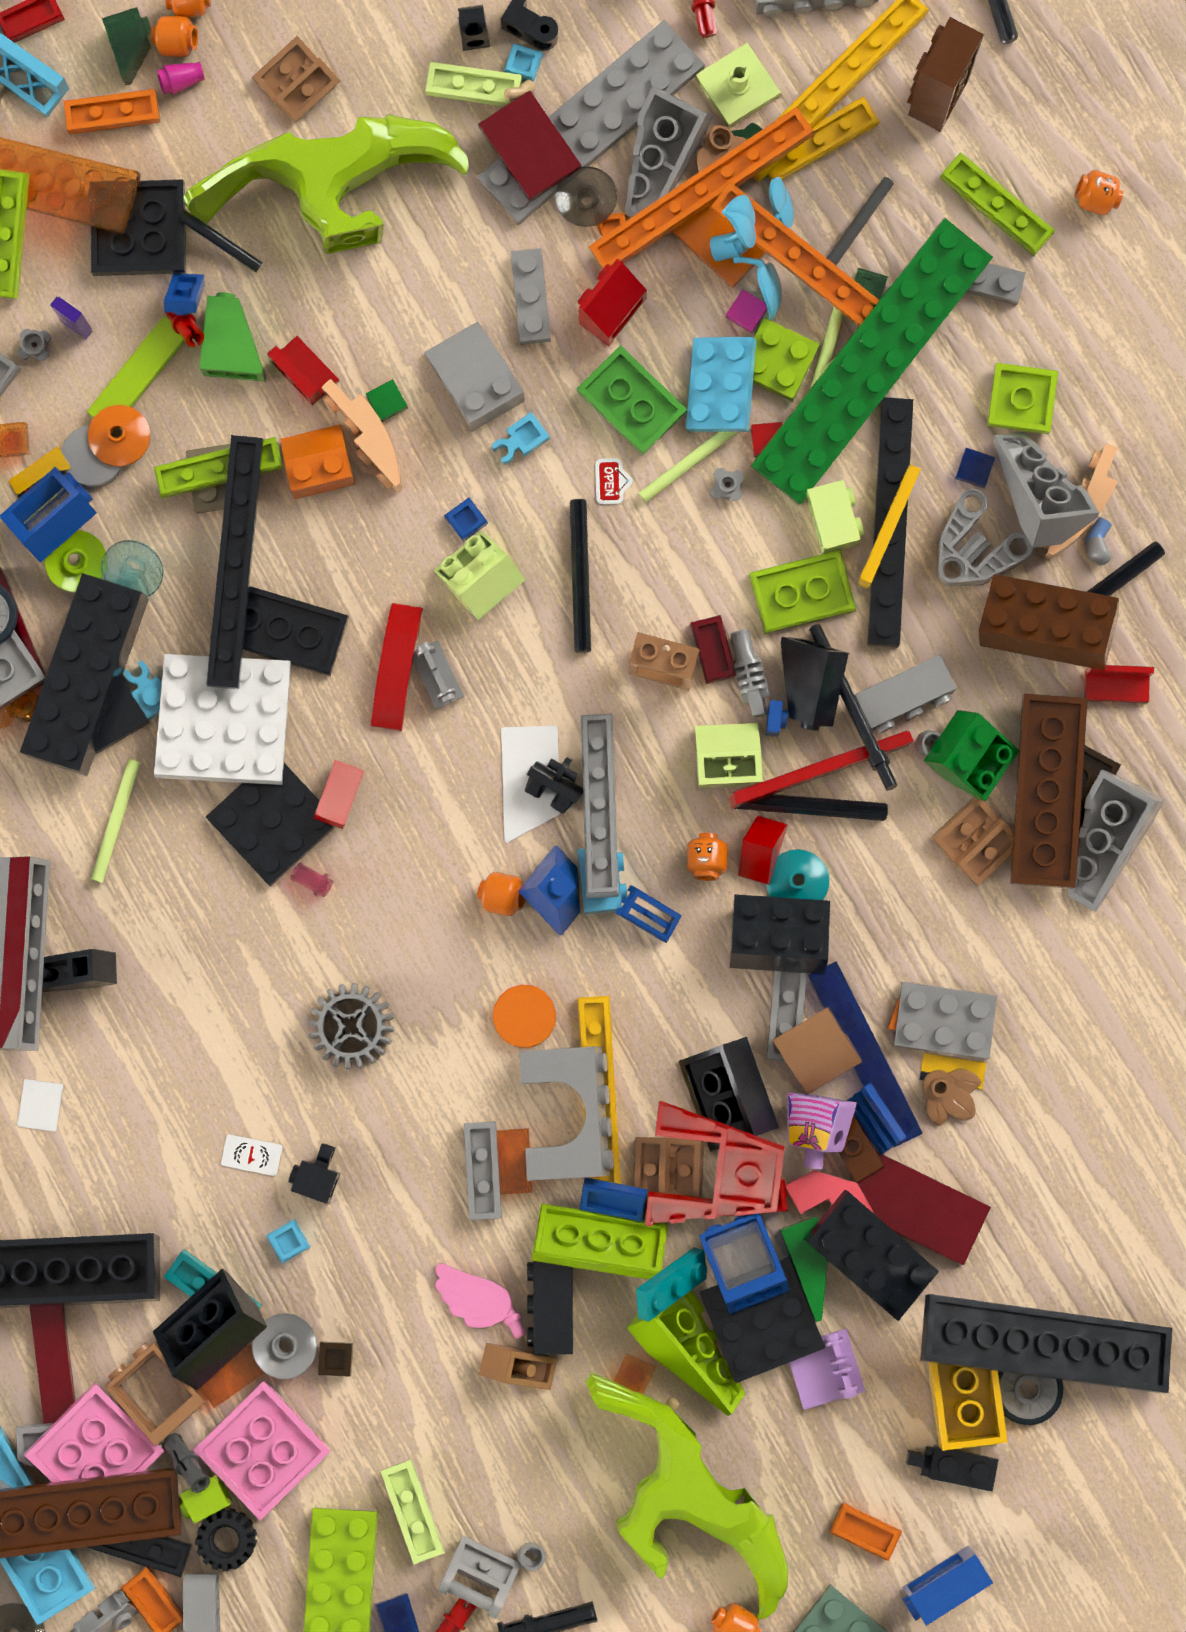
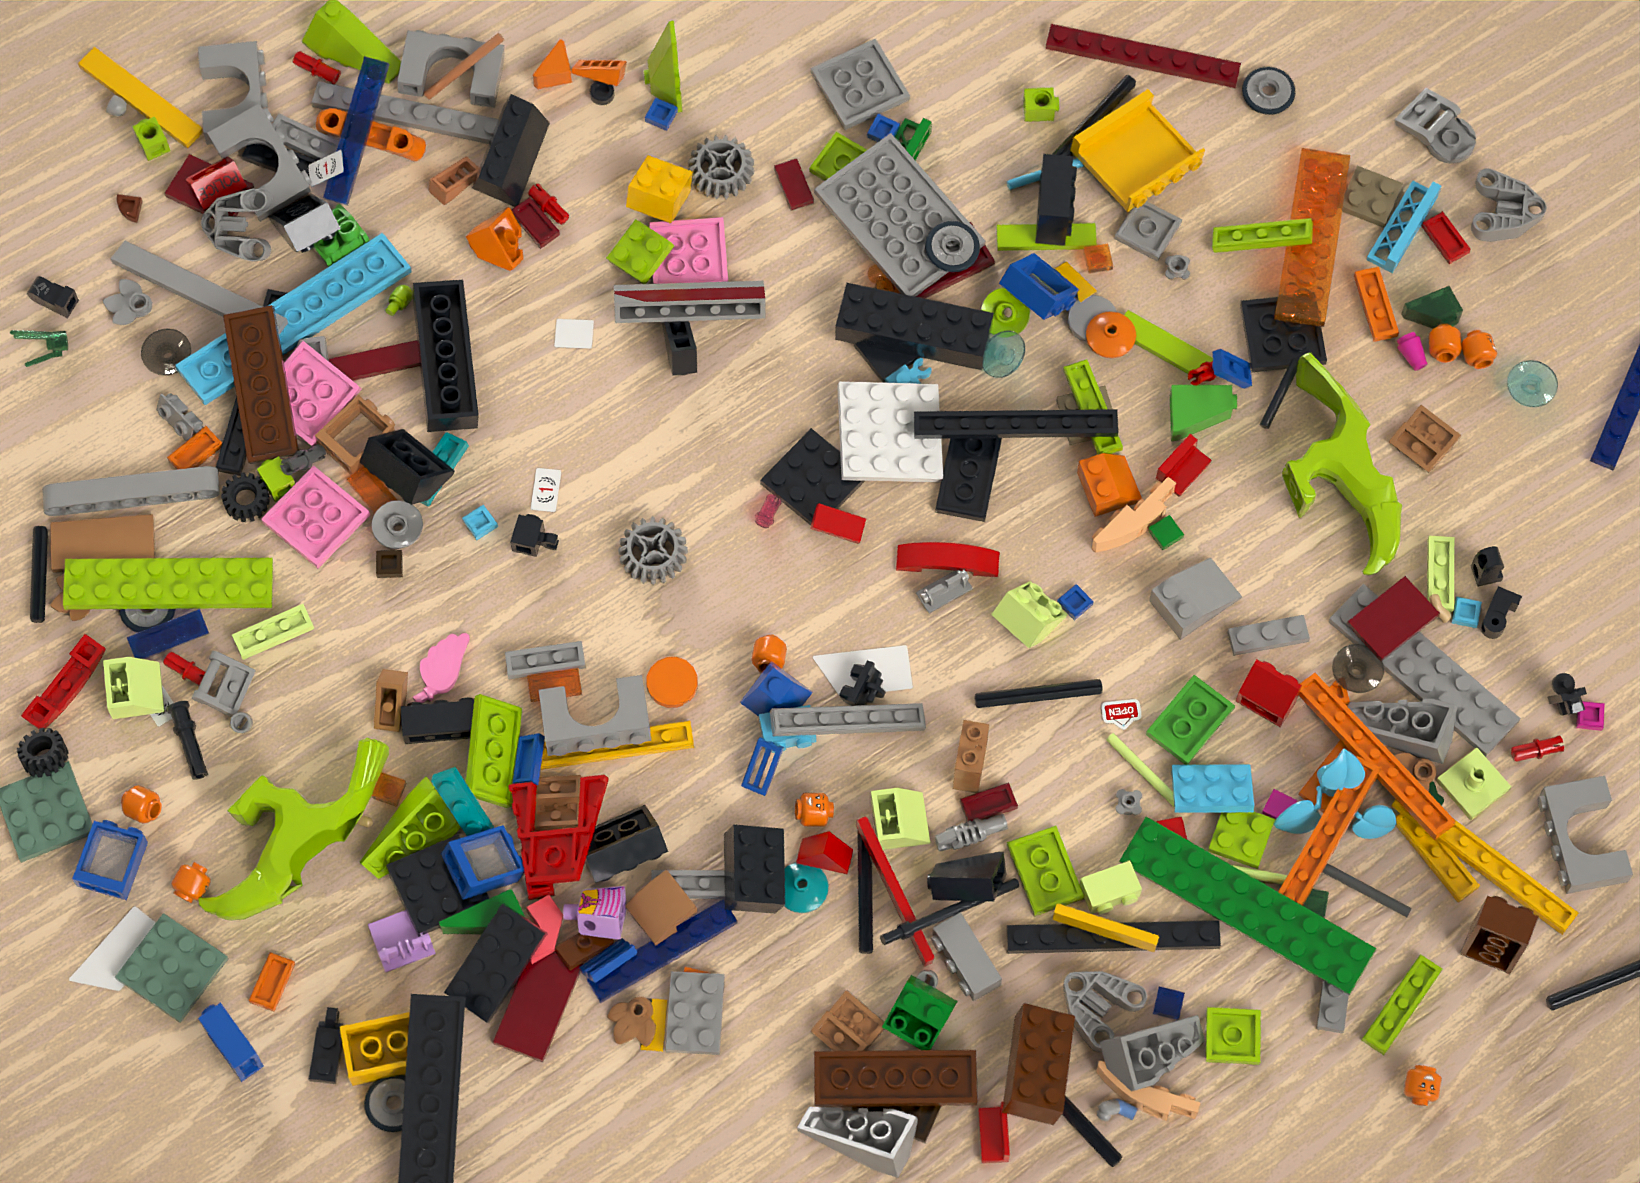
camera: 80 degrees right, 15 degrees down
dark purple tile [50,296,93,340] -> none
yellowish green bar [90,759,140,883] -> none
medium azure plate [491,412,550,465] -> none
blue plate [766,700,788,737] -> none

